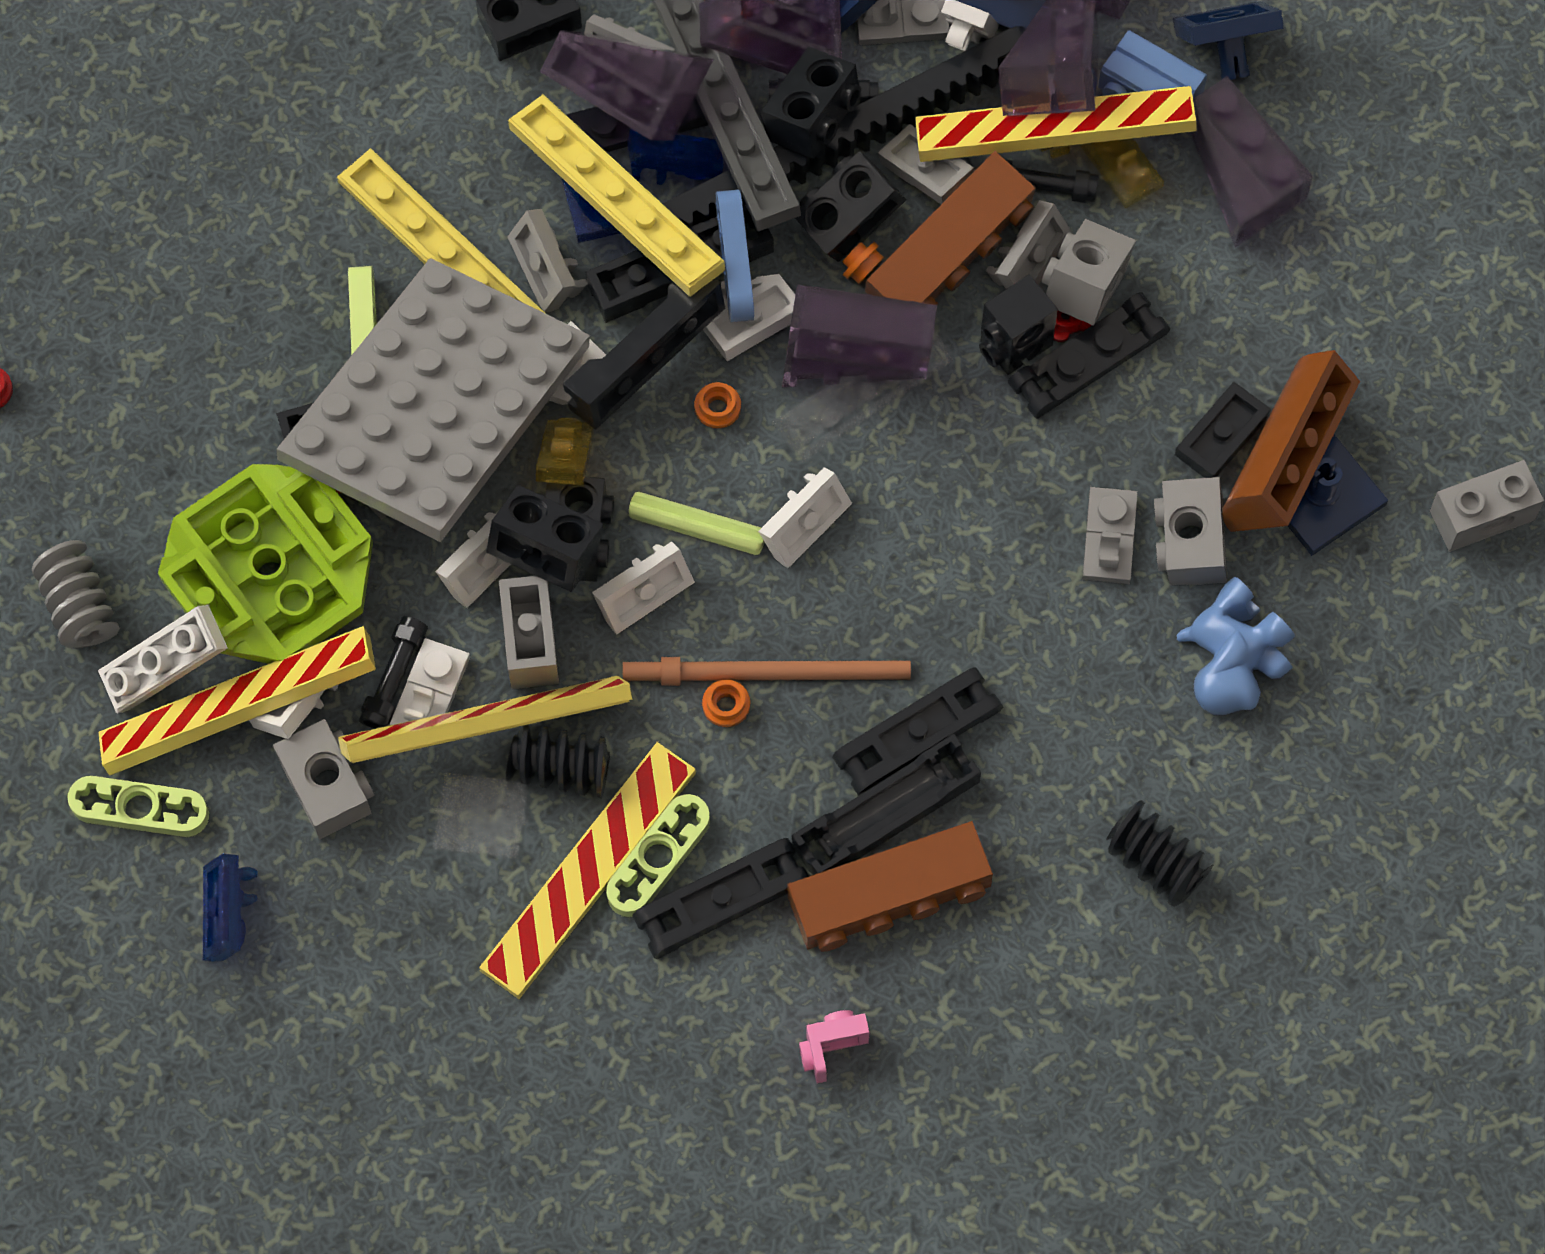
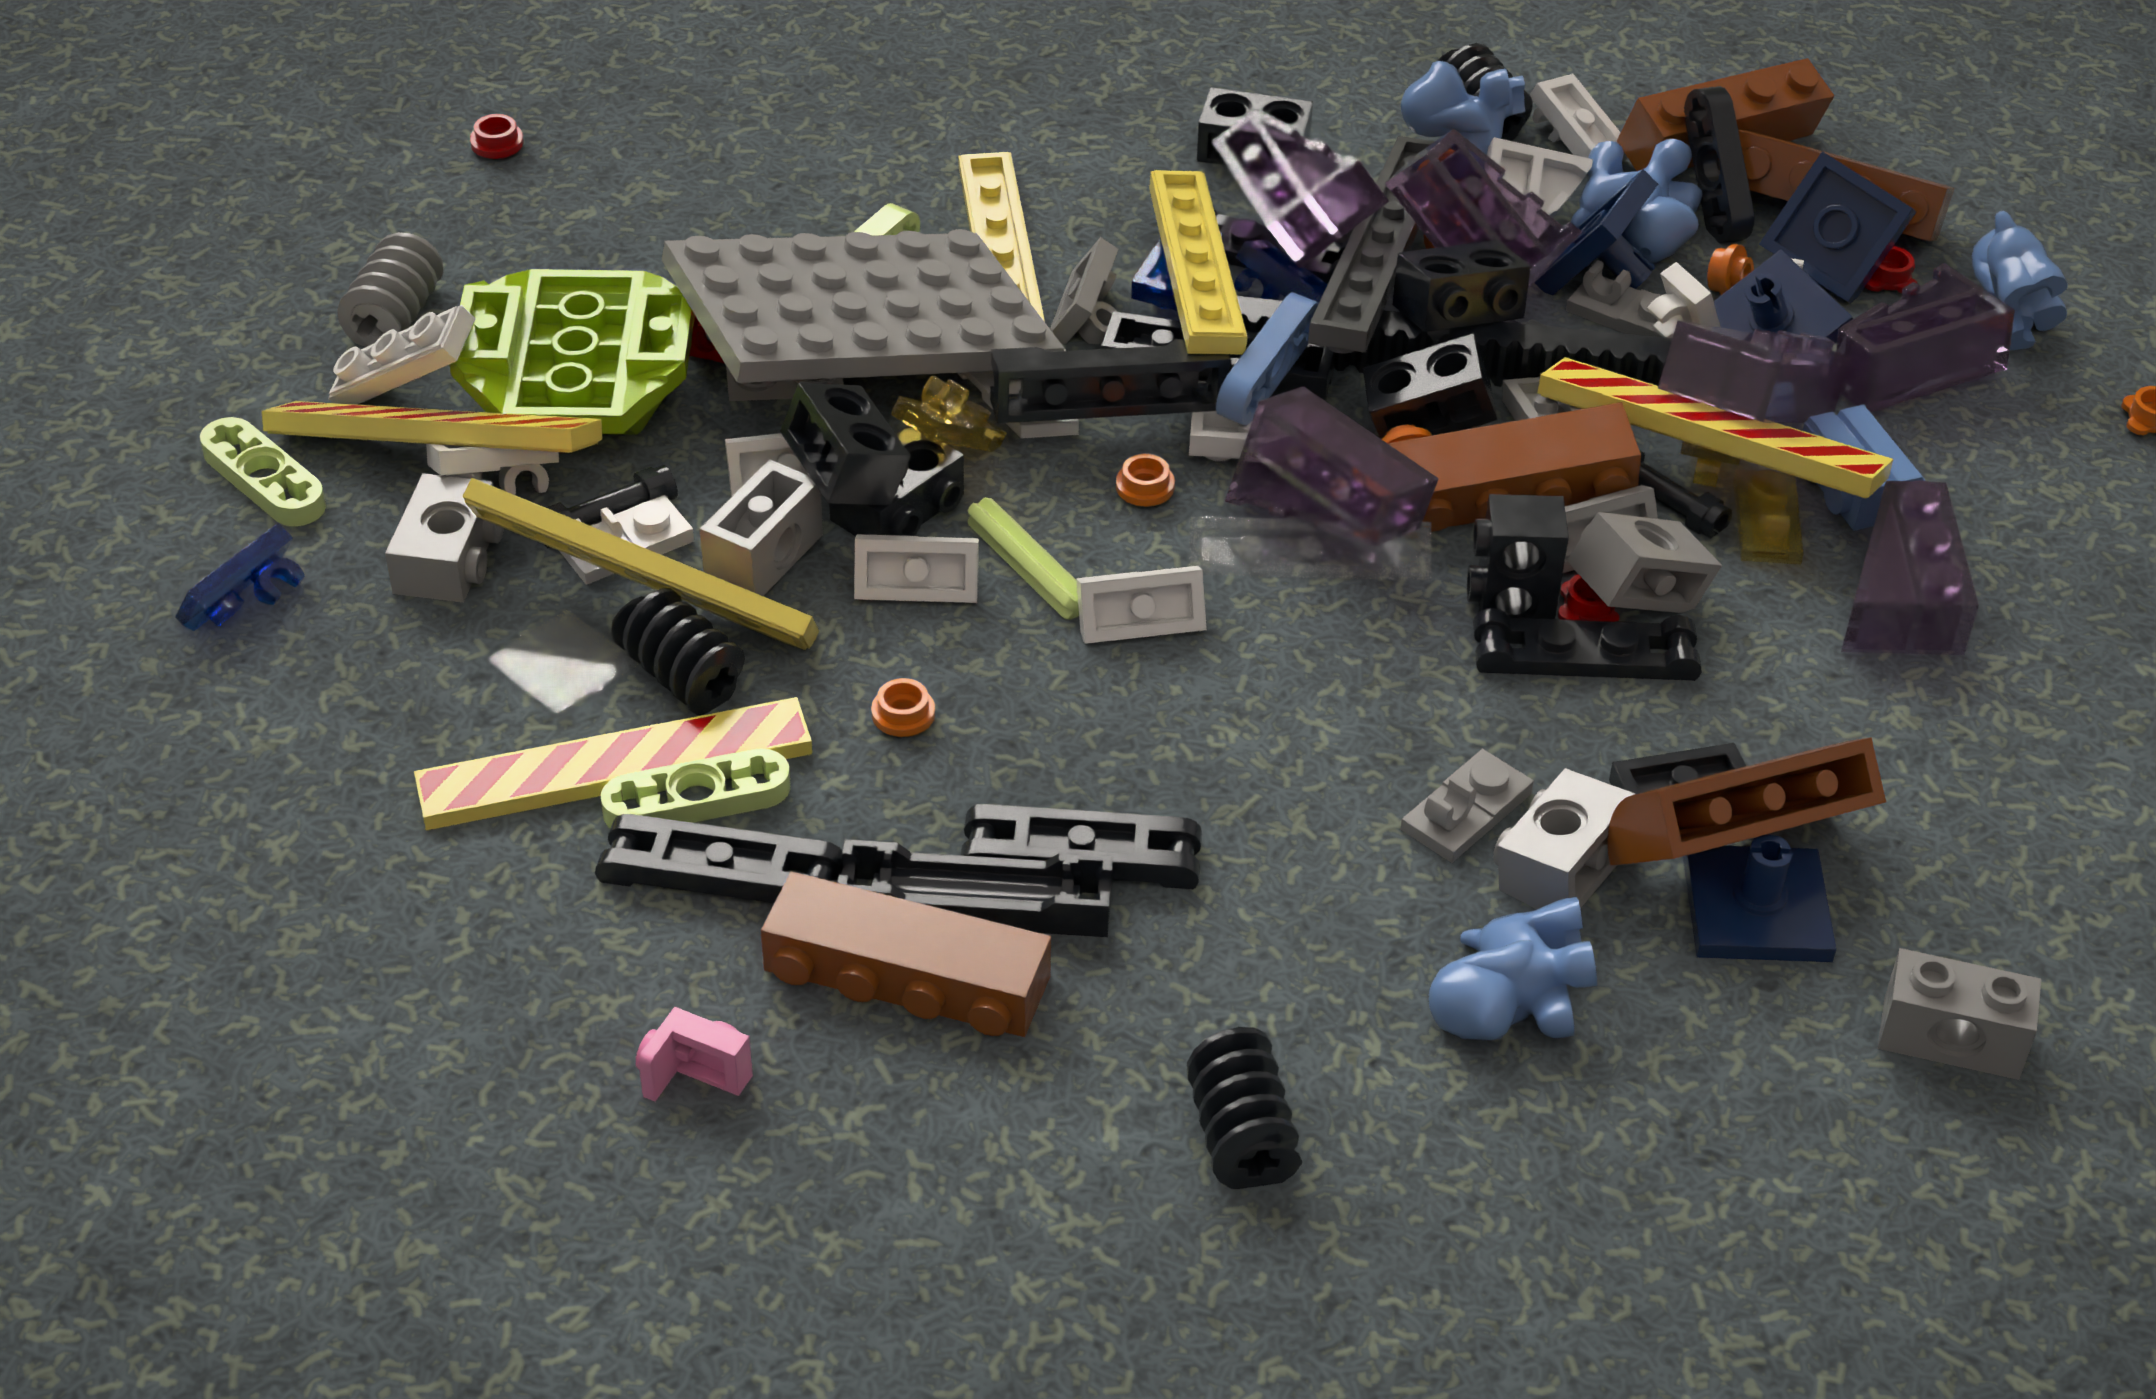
camera: 35 degrees right, 25 degrees down
nougat bar [623,657,911,686] -> none
dark blue tile [1173,1,1284,80] -> none

